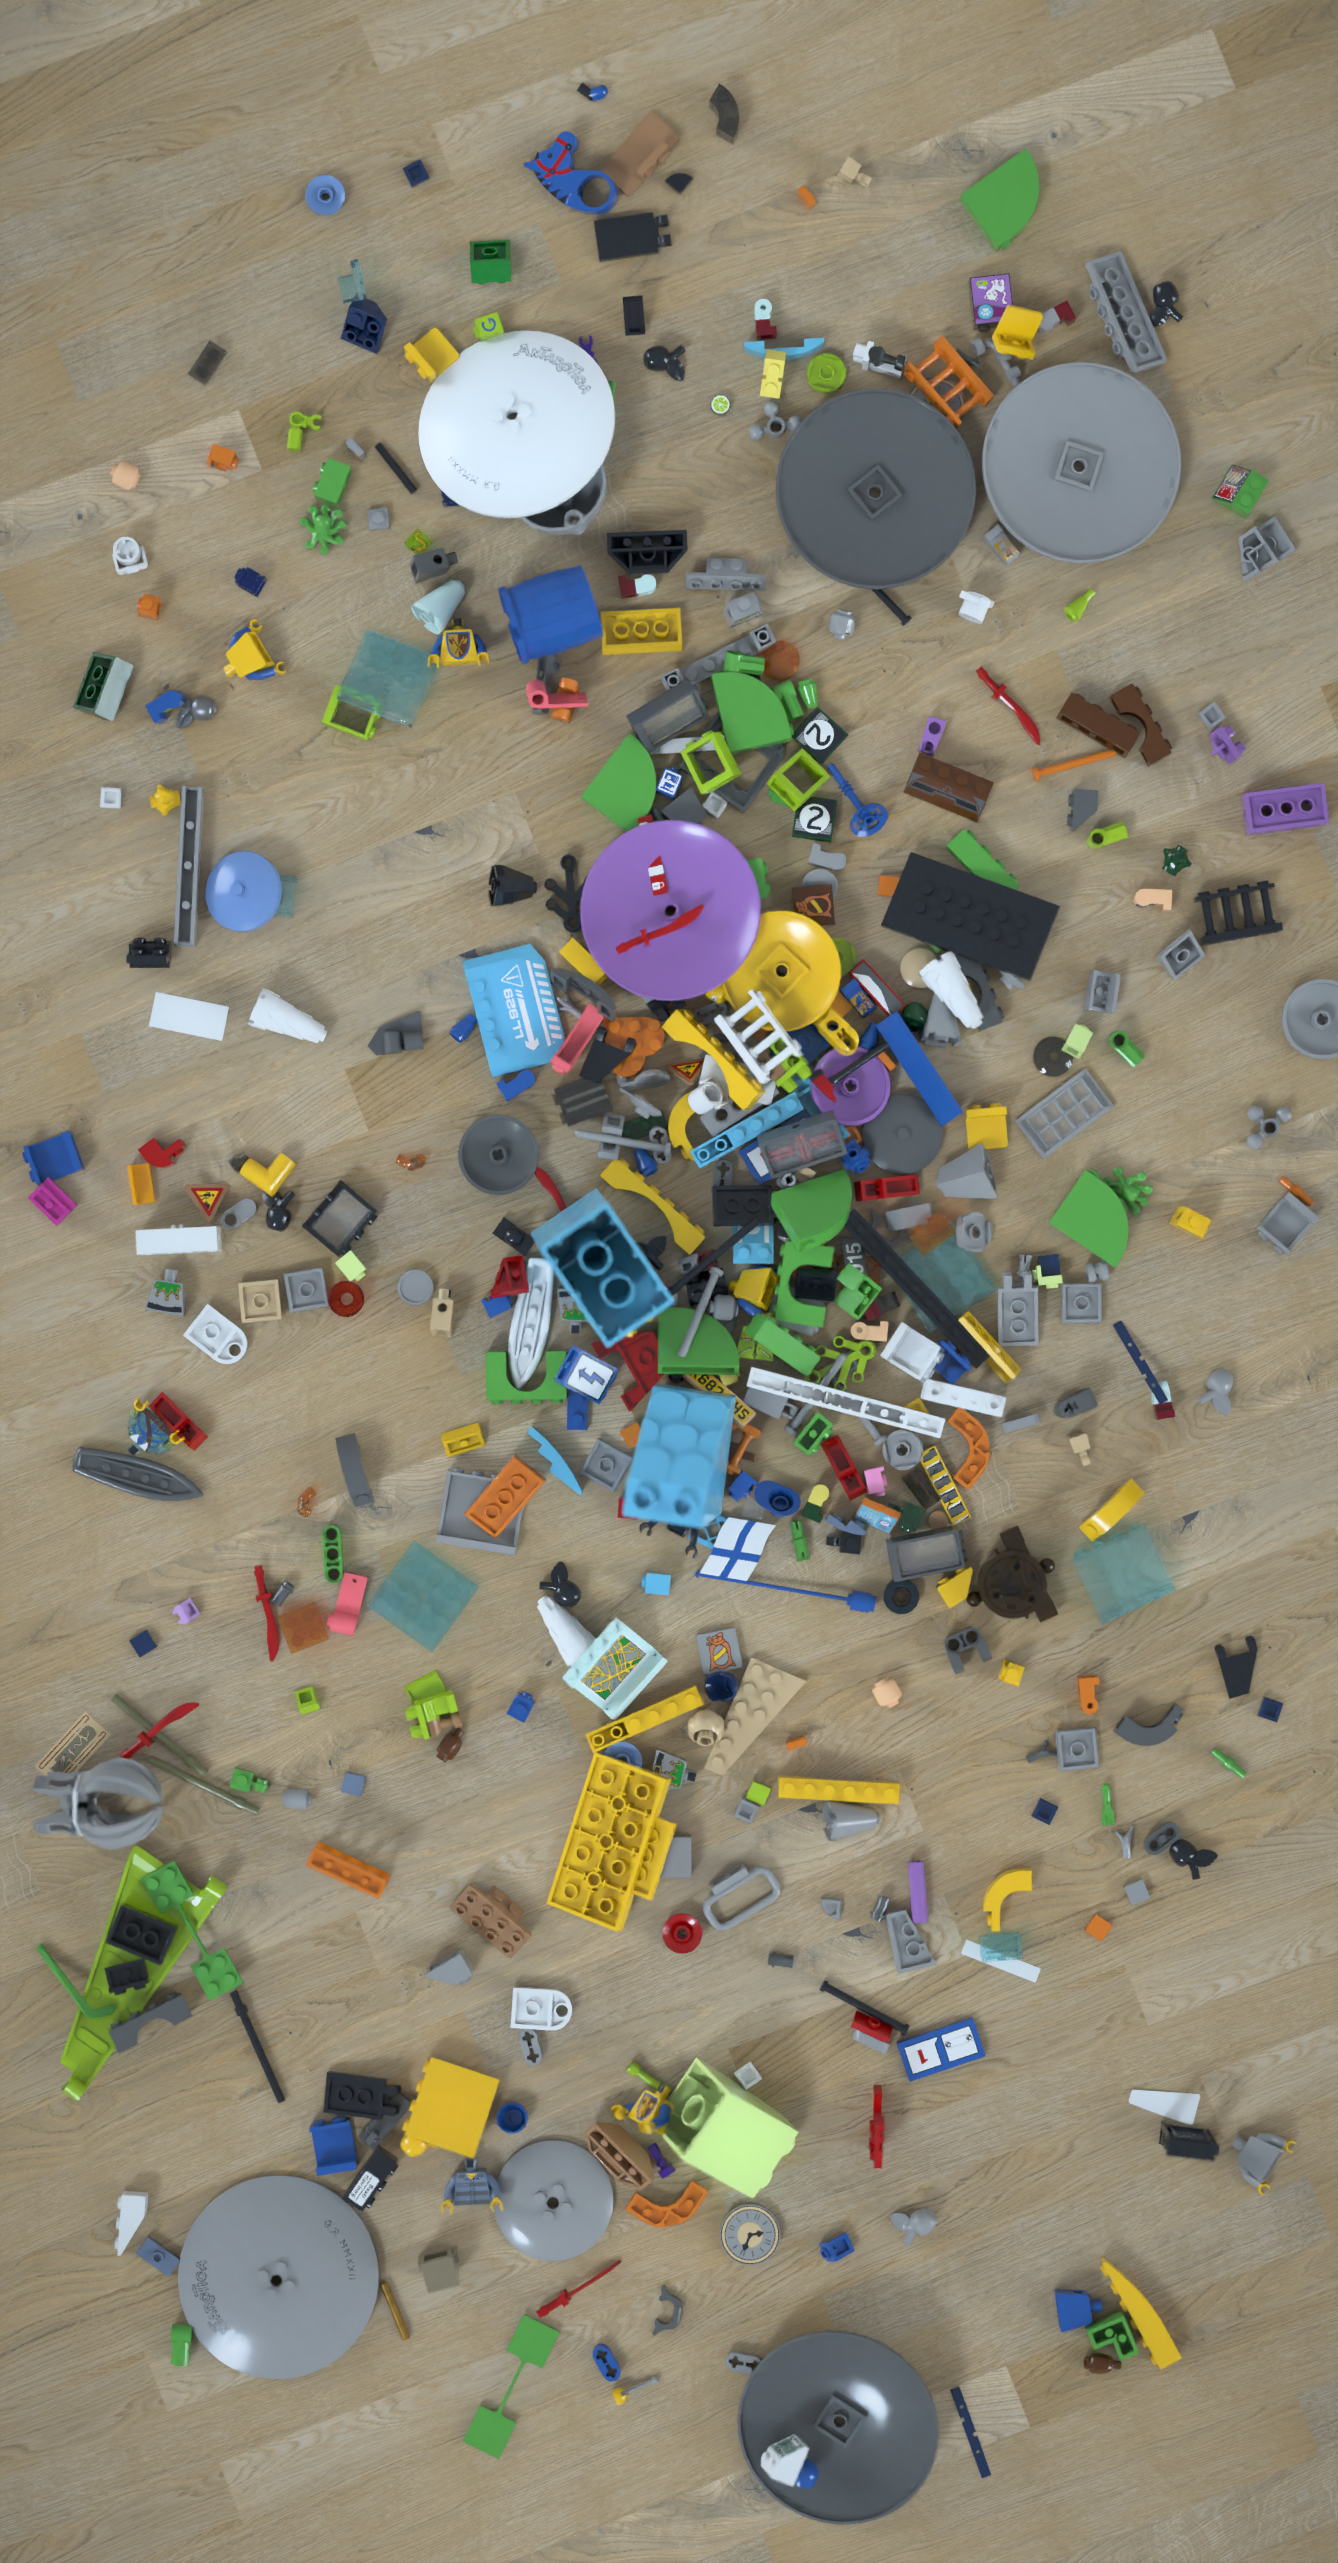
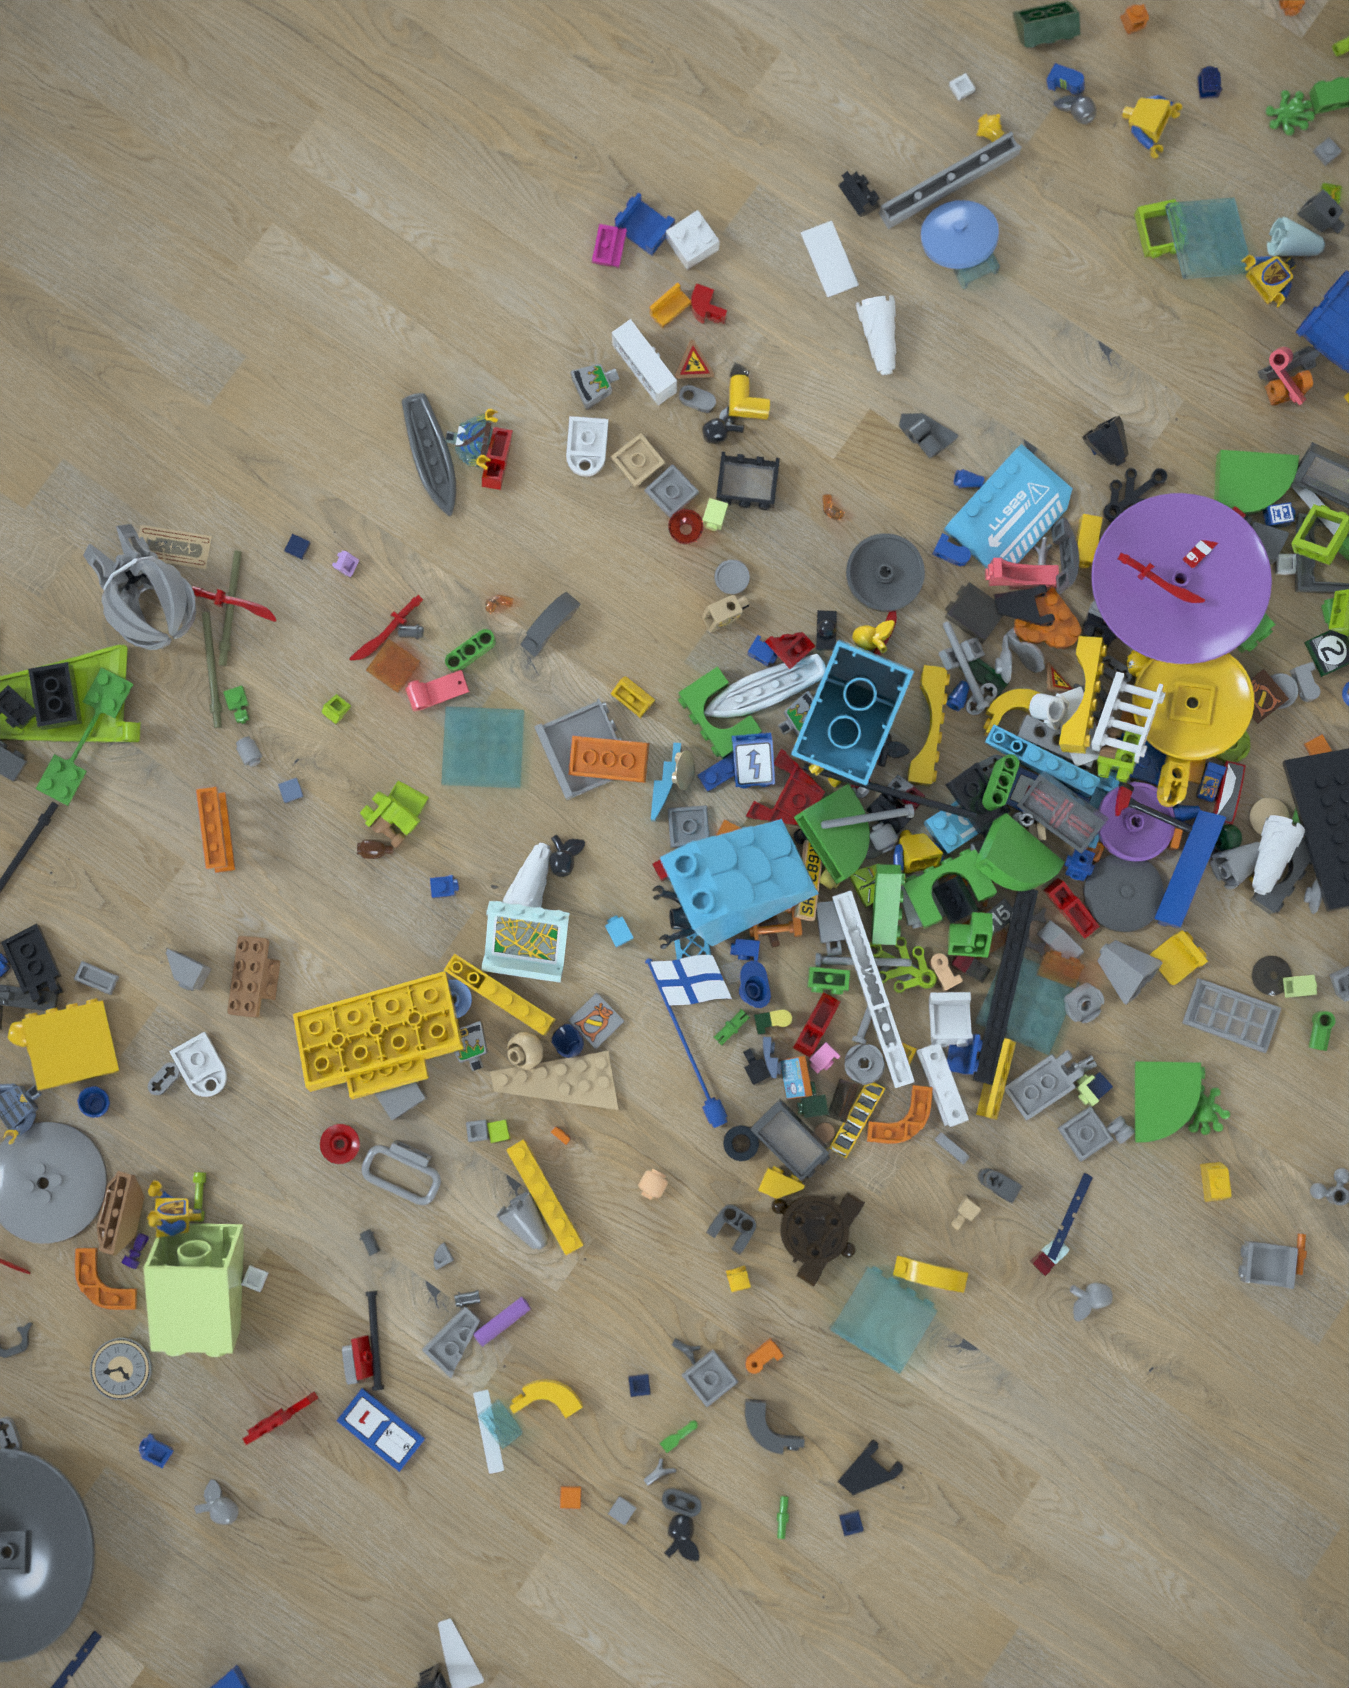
camera: 55 degrees right, 5 degrees down
none -> light grey tile [74,961,119,995]
none -> white brick [666,210,720,270]
none -> tan dish [672,751,695,790]
none -> yellow piece [852,620,895,653]
none -> bright green beam [982,754,1019,811]

